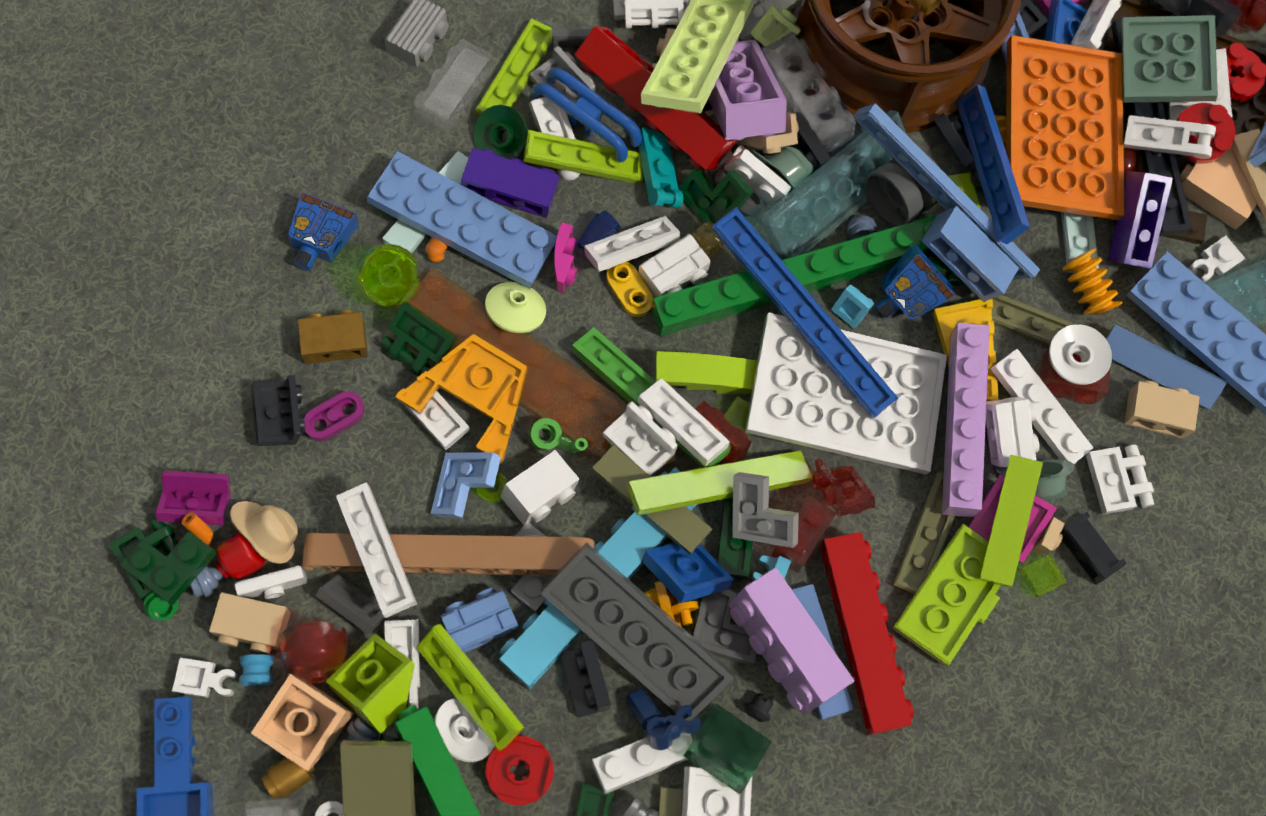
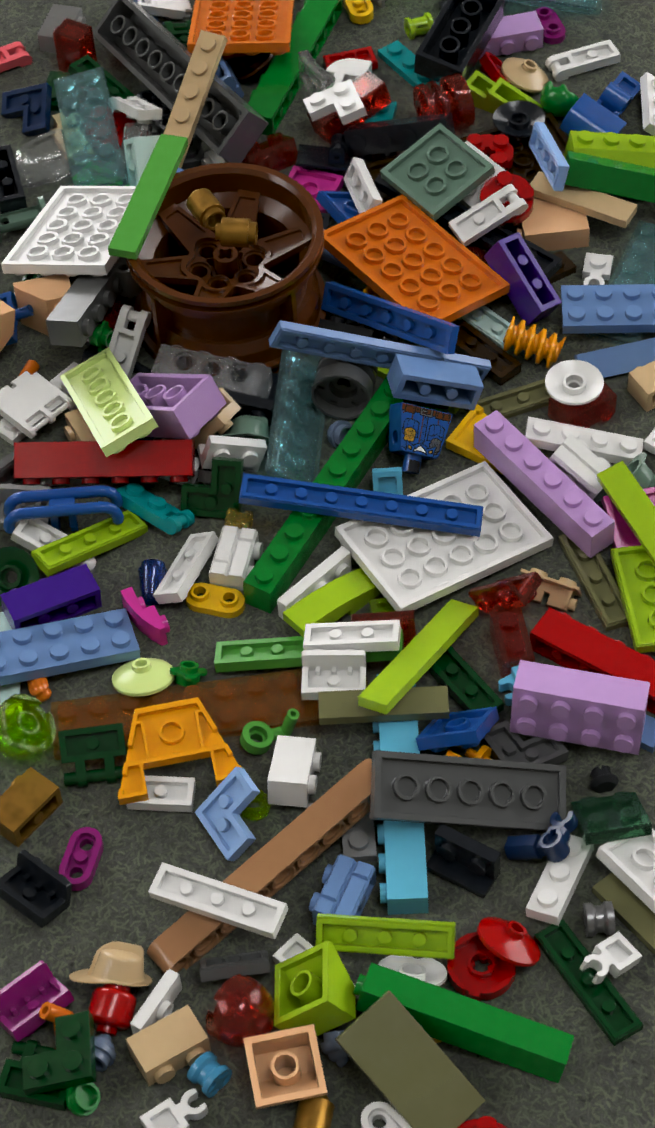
camera: 30 degrees left, 20 degrees down
light grey plate [732,472,799,548] -> none
yellowish green bracket [750,5,801,53] -> none
none -> green plate [170,660,207,687]
none -> white plate [277,546,352,619]
none -> dark brown plate [455,319,521,386]
none -> red dish [477,917,541,967]
none -> tan hinge [516,568,582,612]

